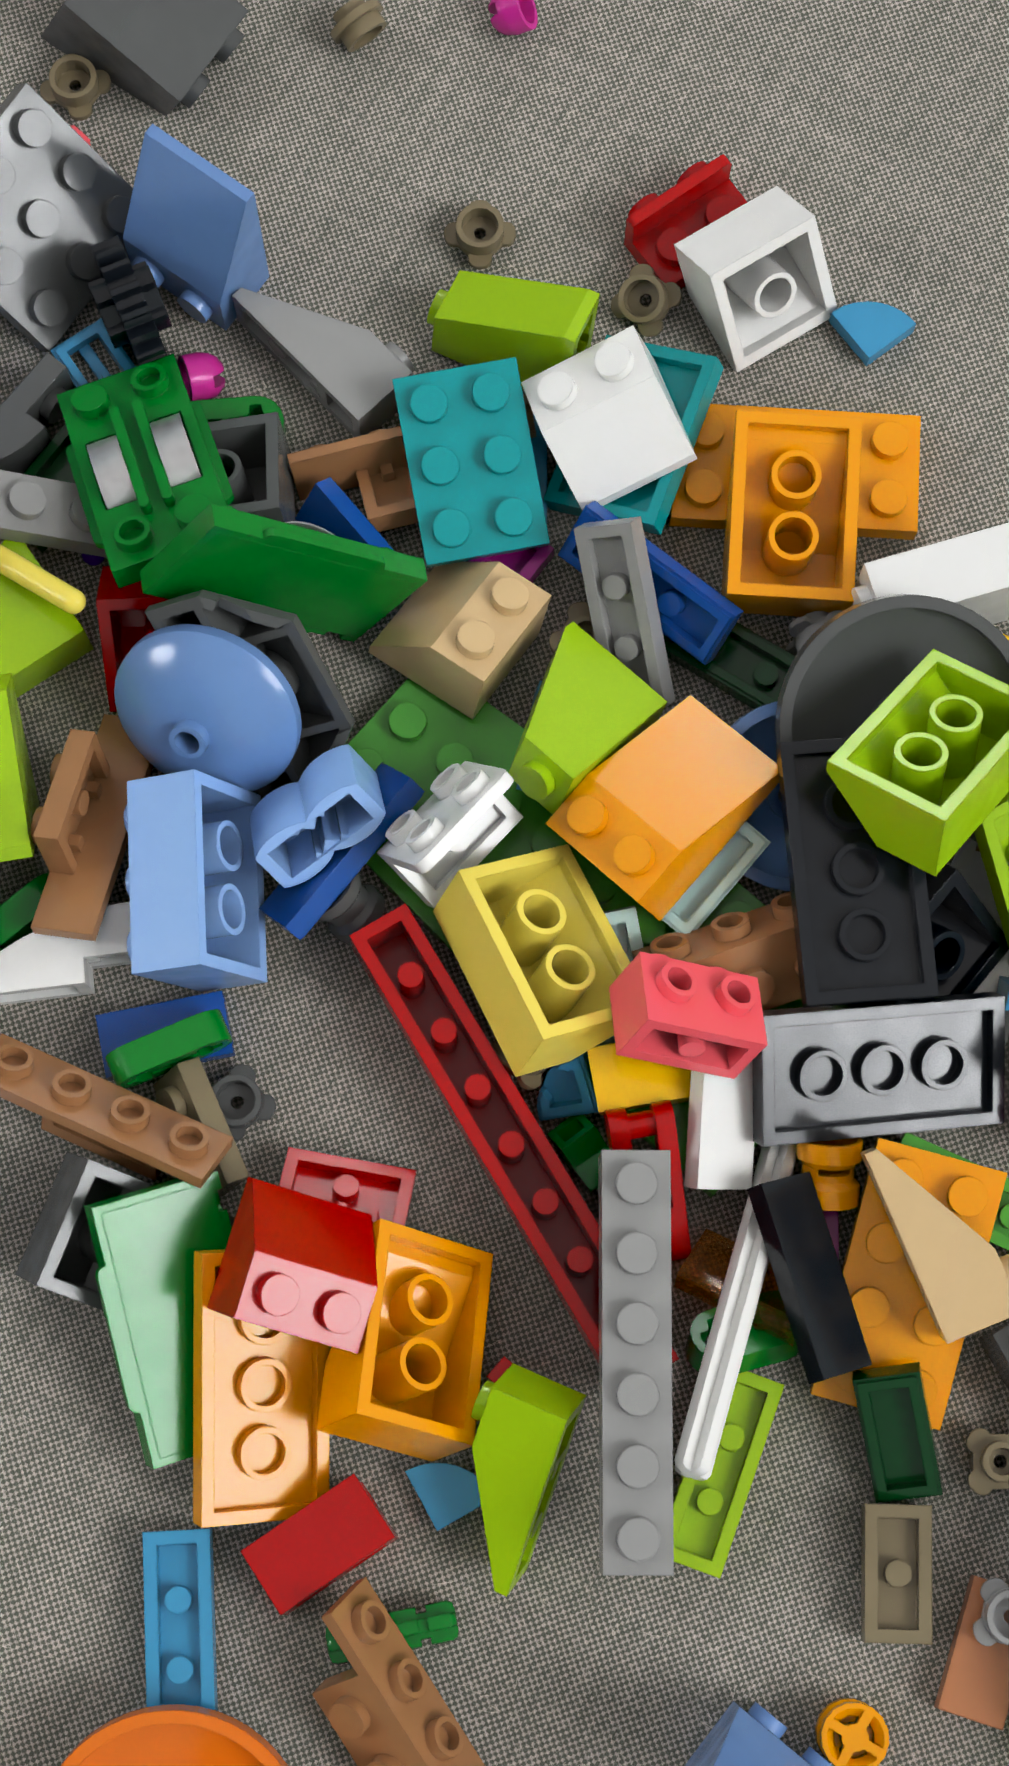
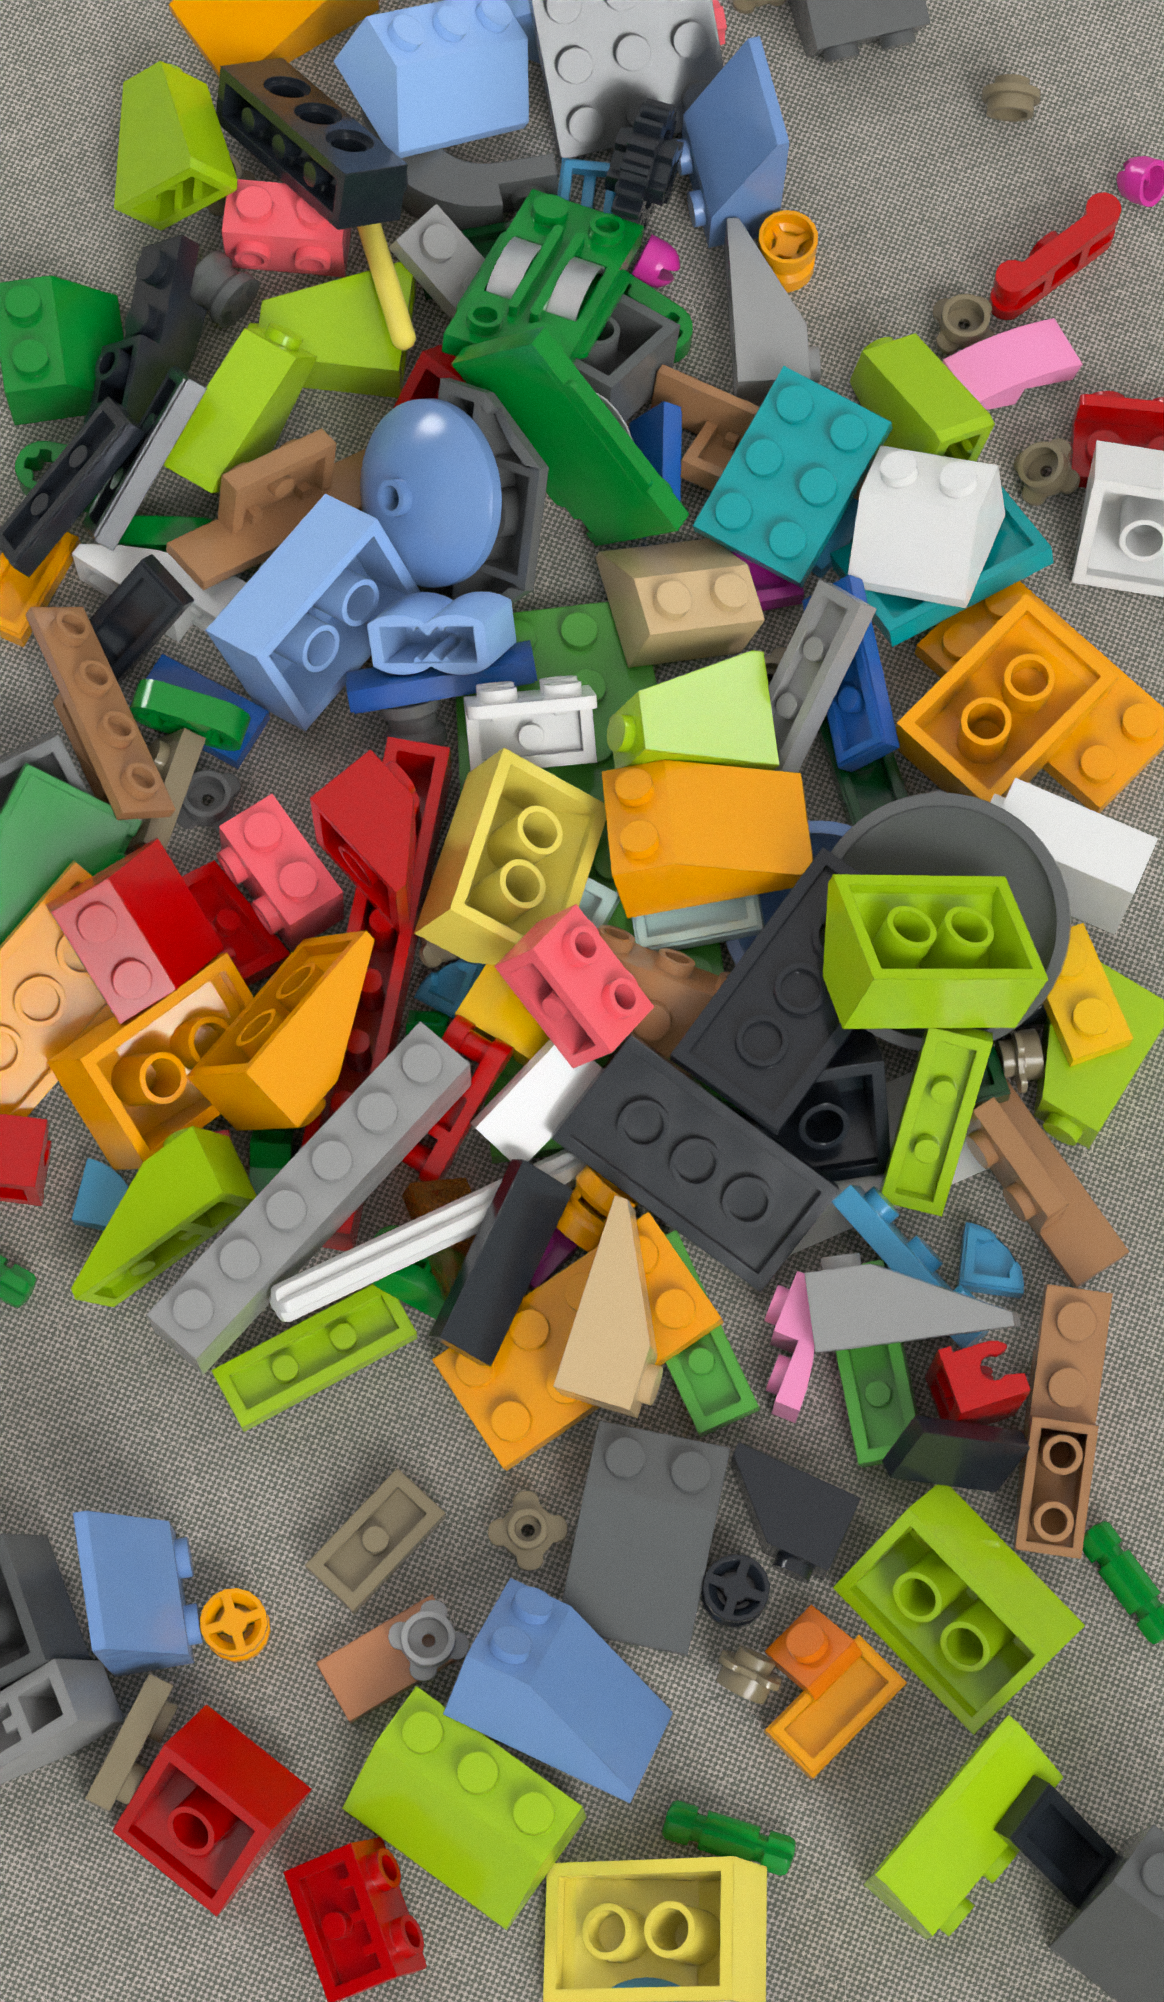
camera: 40 degrees right, 5 degrees down
dark green tile [852,1362,943,1503] -> none
none -> black tile [89,554,194,682]
none -> light orange slope [186,930,375,1131]
none -> coral brick [216,794,344,952]
none -> green piece [249,1129,294,1195]
none -> red slope [310,749,417,934]
none -> light orange wheel [758,210,818,292]
none -> bright pink slope [942,318,1083,410]
none -> red plate [989,192,1122,320]

